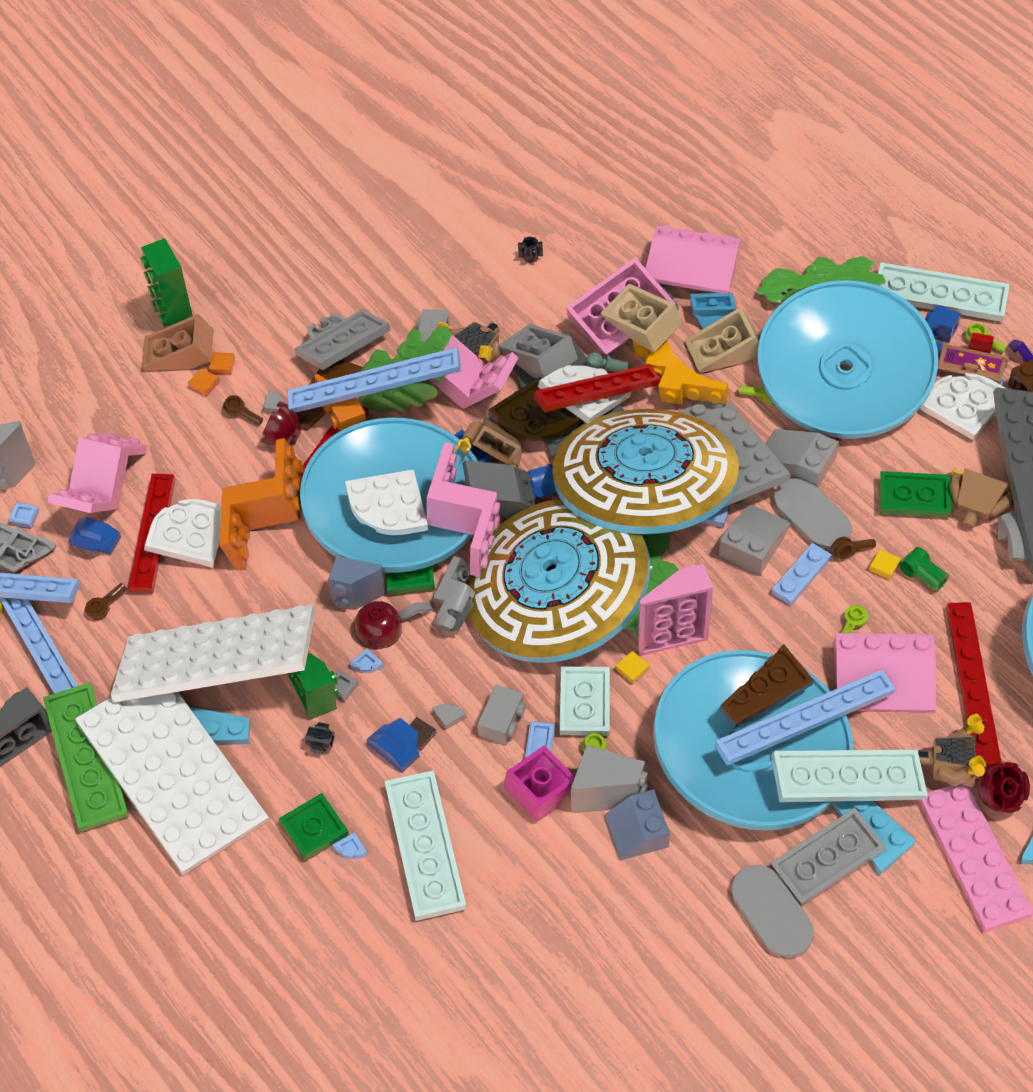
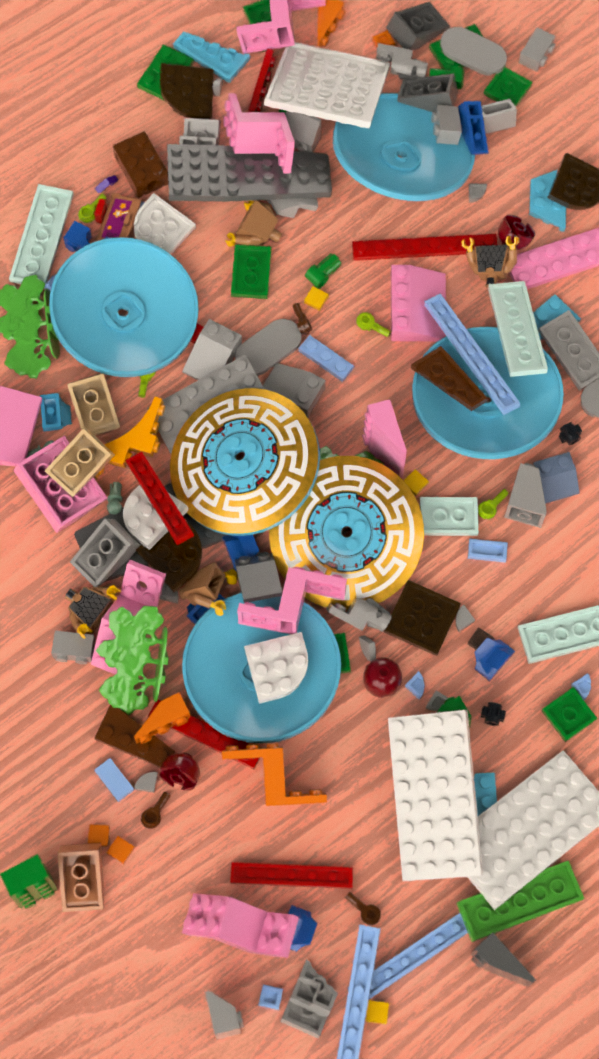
camera: 95 degrees left, 15 degrees up
white plate [144,499,221,568] -> none
light blue plate [288,347,461,413] -> none
light grey plate [295,309,391,370] -> none
sand blue slope [328,556,386,610] -> none
light grey brick [477,684,526,745] -> none
dark pink slope [504,745,575,822] -> none
none -> light blue tile [94,758,134,802]
none -> dark brown plate [384,580,461,656]
none -> black gear [558,422,583,446]

